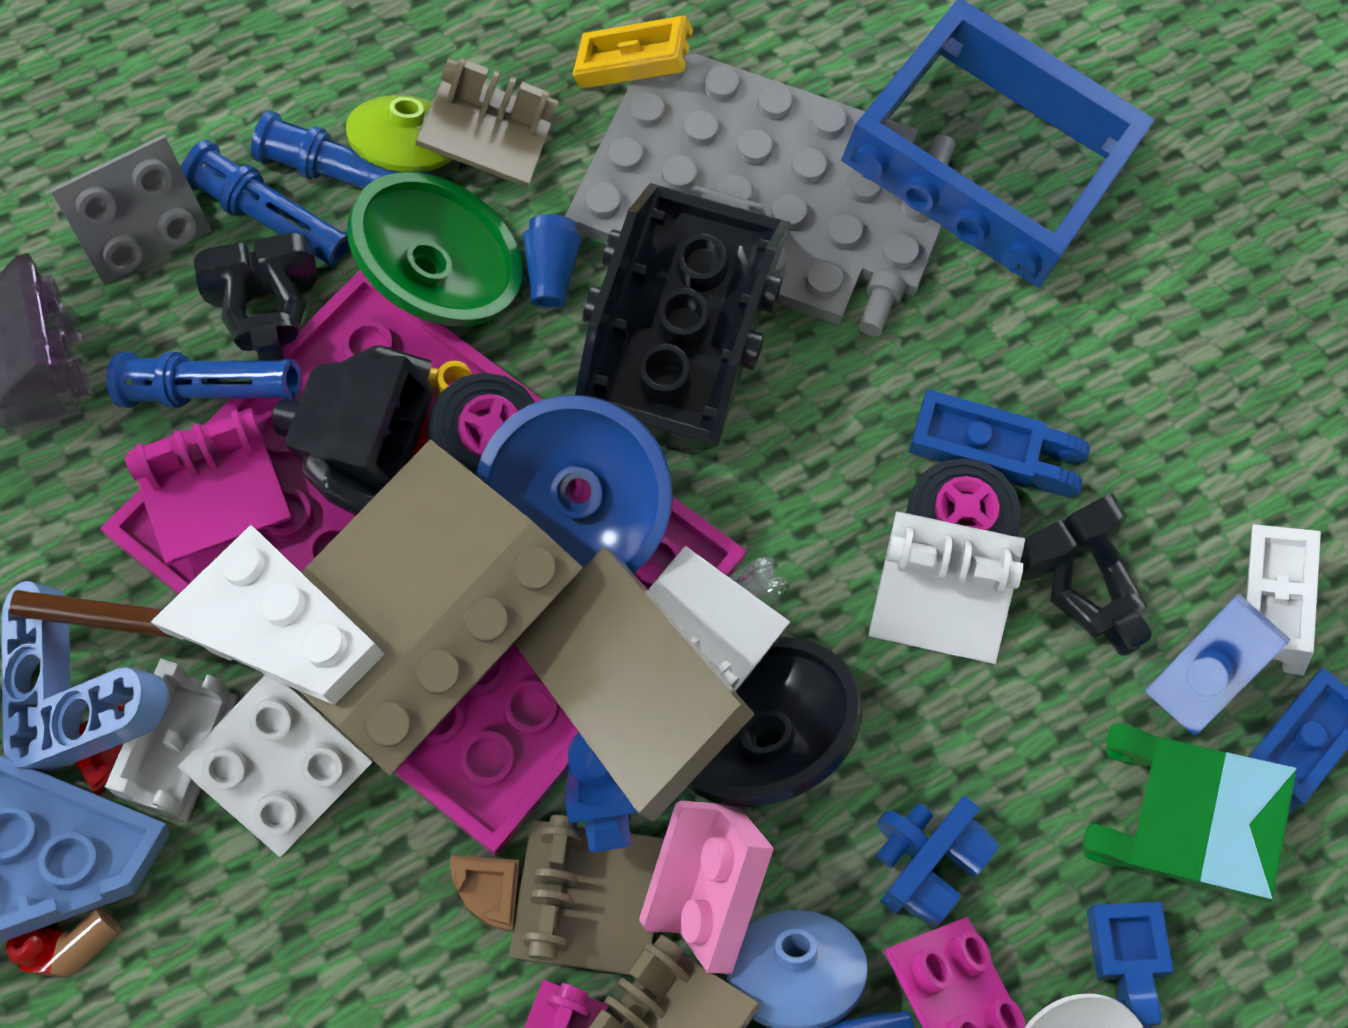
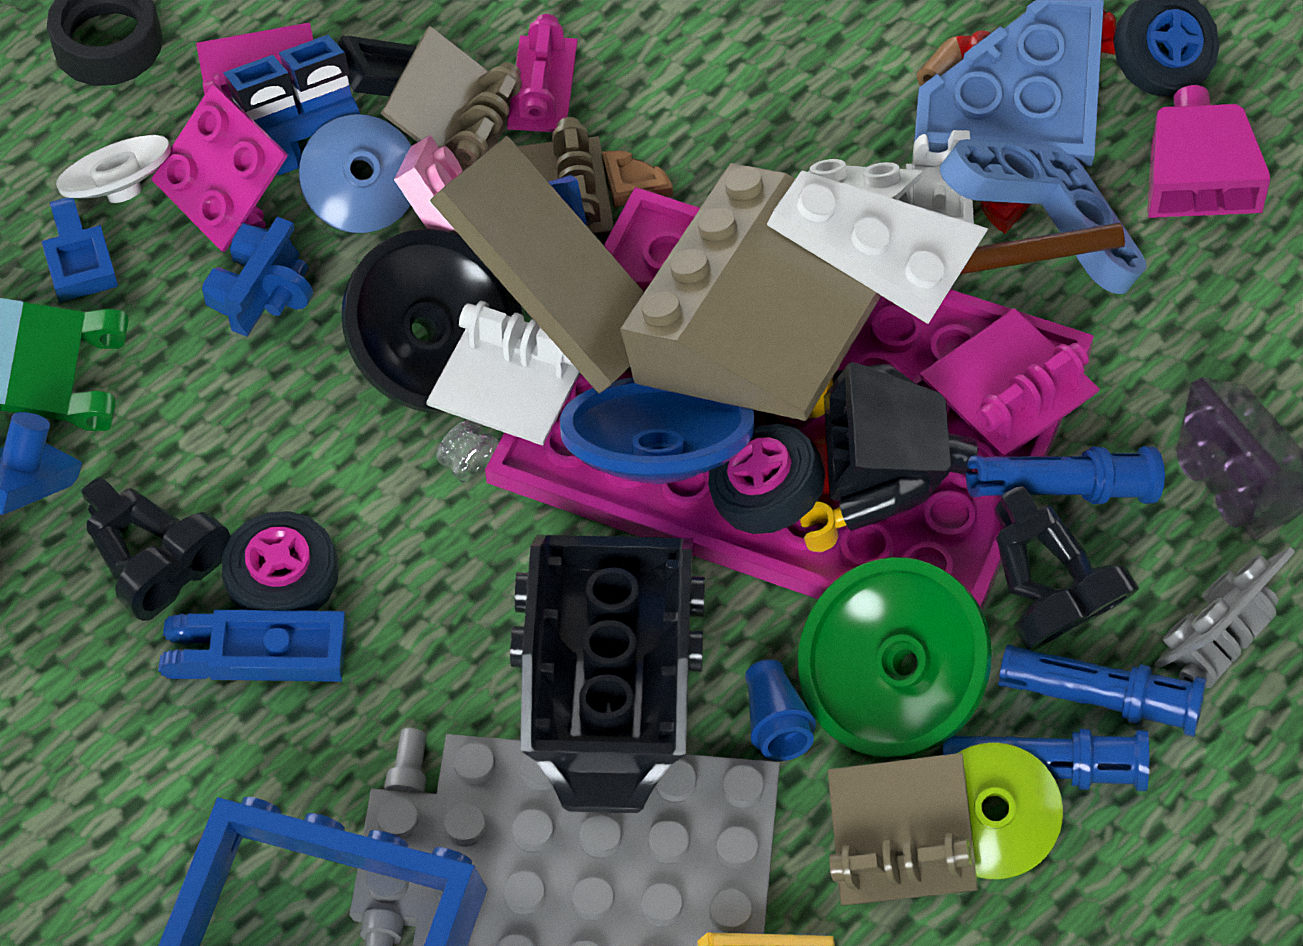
camera: 170 degrees right, 10 degrees down
white hinge [868,511,1025,664] -> none

